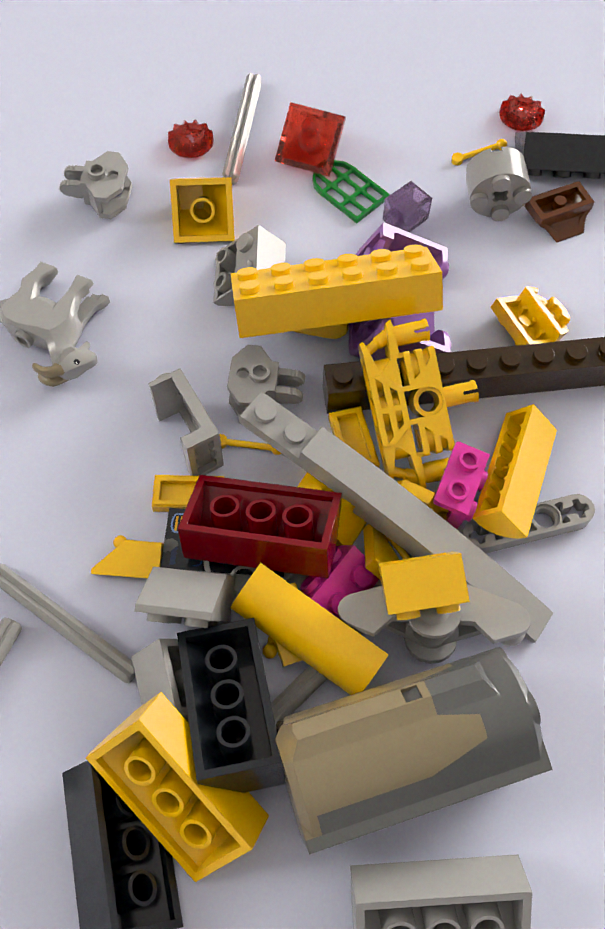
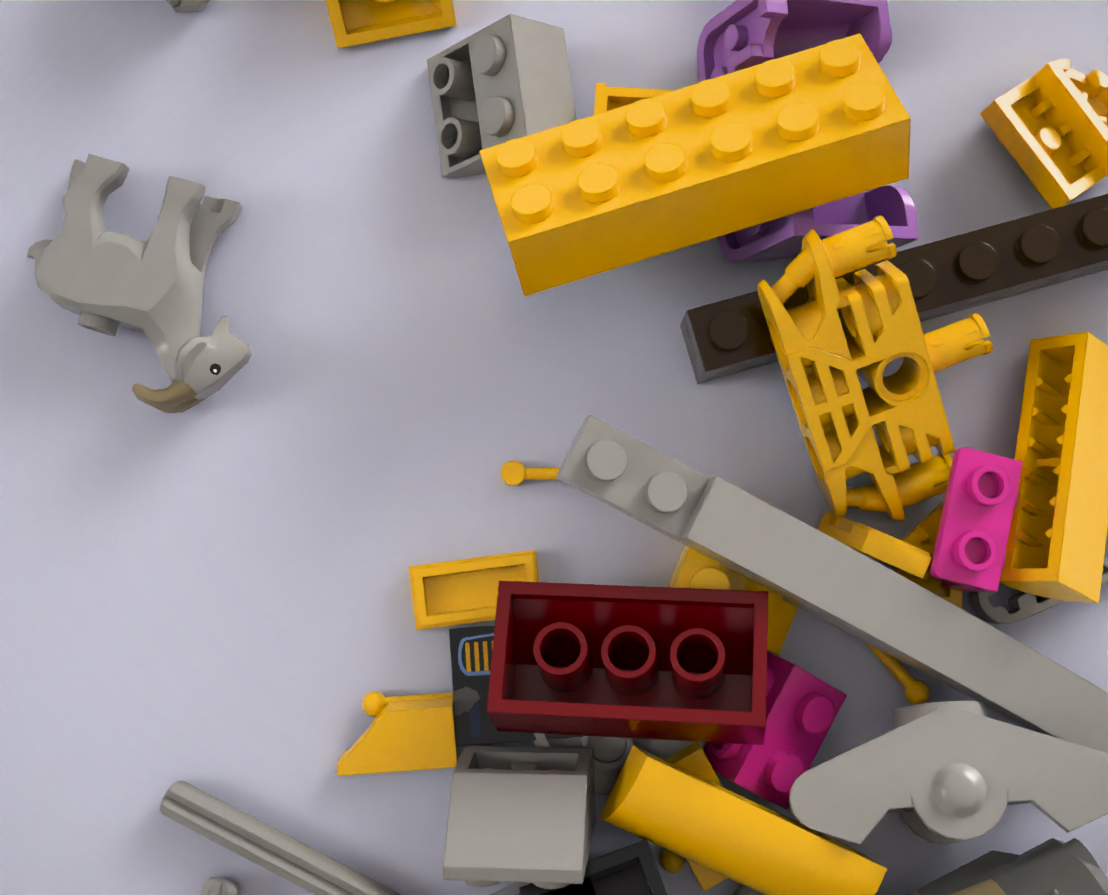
camera: 10 degrees left, 20 degrees up
light grey panel [148,369,224,476] -> none
light grey hinge [227,345,305,417] -> none
yellow tile [328,406,380,468] -> none
yellow tile [363,524,399,580] -> none
yellow slope [378,551,470,620] -> none

